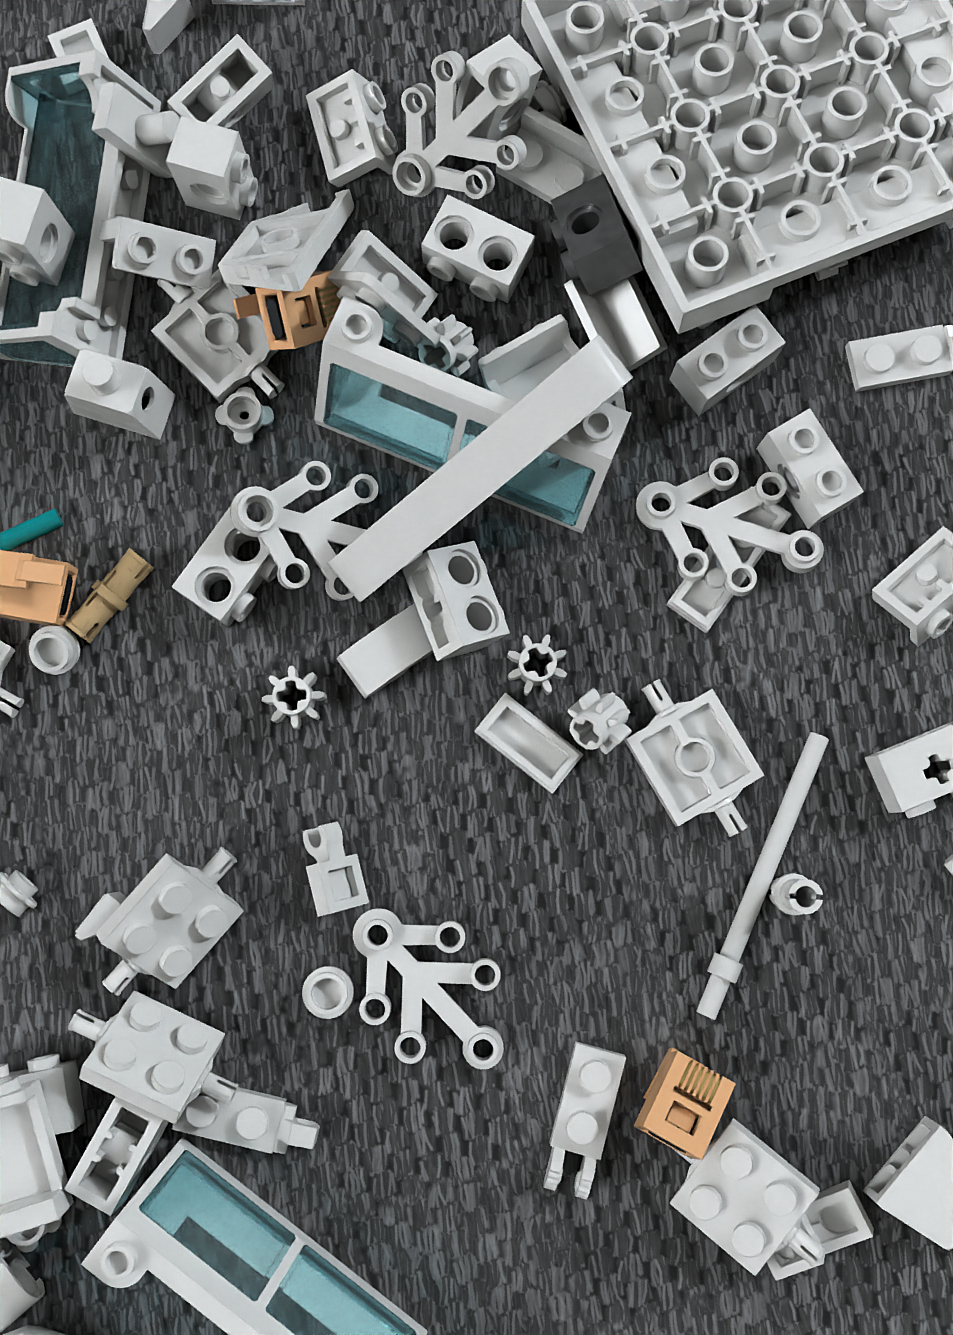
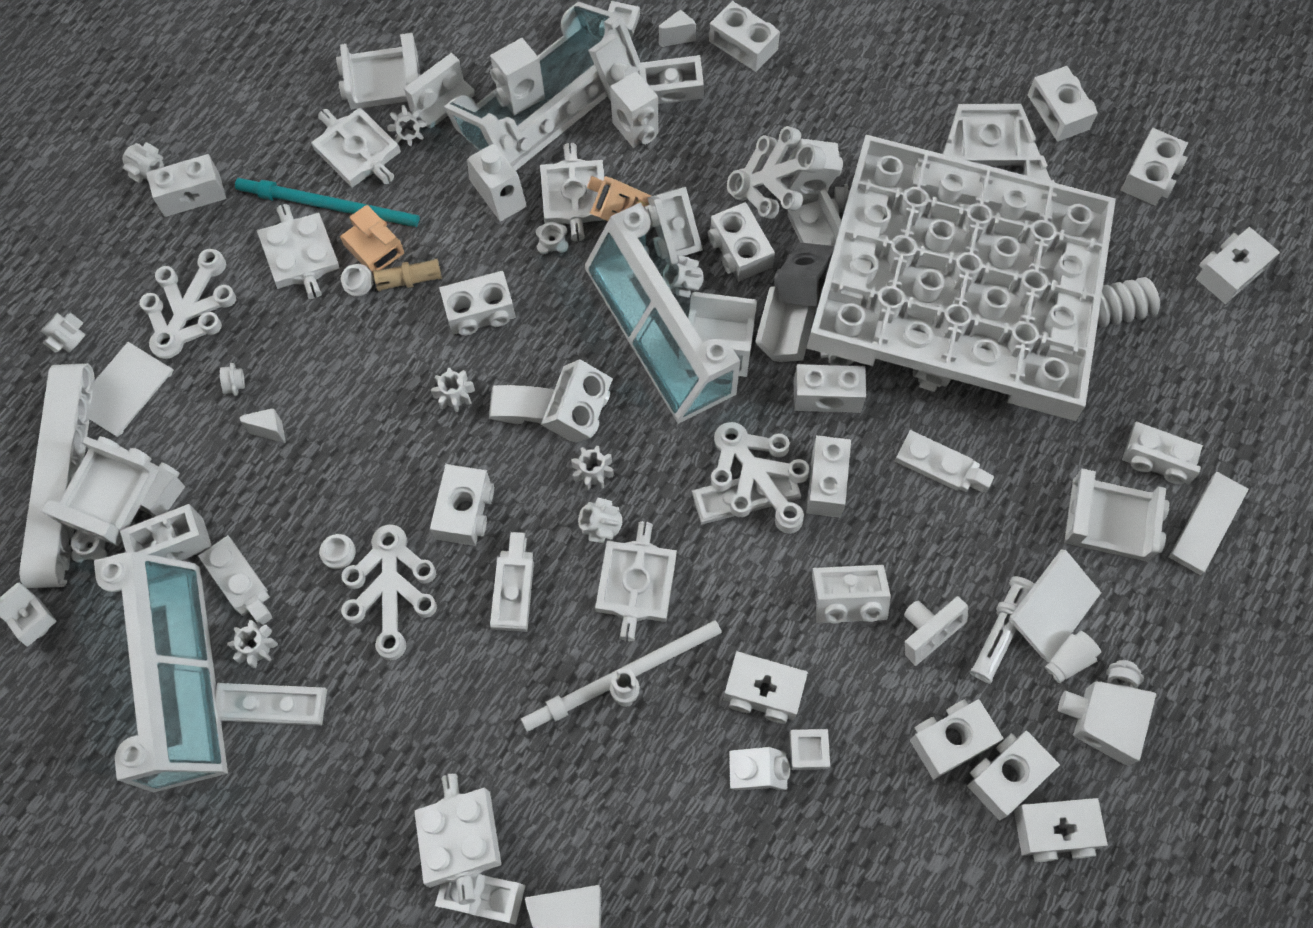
camera: 40 degrees right, 15 degrees down
white plate [68,991,239,1124] -> none
white plate [95,847,244,996] -> none
white bracket [99,216,216,289] -> none
white wing [218,189,354,292] -> none
white plant [230,461,423,601] -> none
white plate [303,822,369,917] -> none
white bracket [306,69,398,188] -> none
white beam [327,334,633,602] -> none
white tile [474,693,583,794] -> none
white hinge [543,1041,626,1200] -> none
light nougat piece [634,1048,736,1160] -> none
none -> white tile [211,683,327,726]
none -> white gear [227,620,278,668]
none -> white brick [430,464,494,546]
none -> white hinge [490,532,534,632]

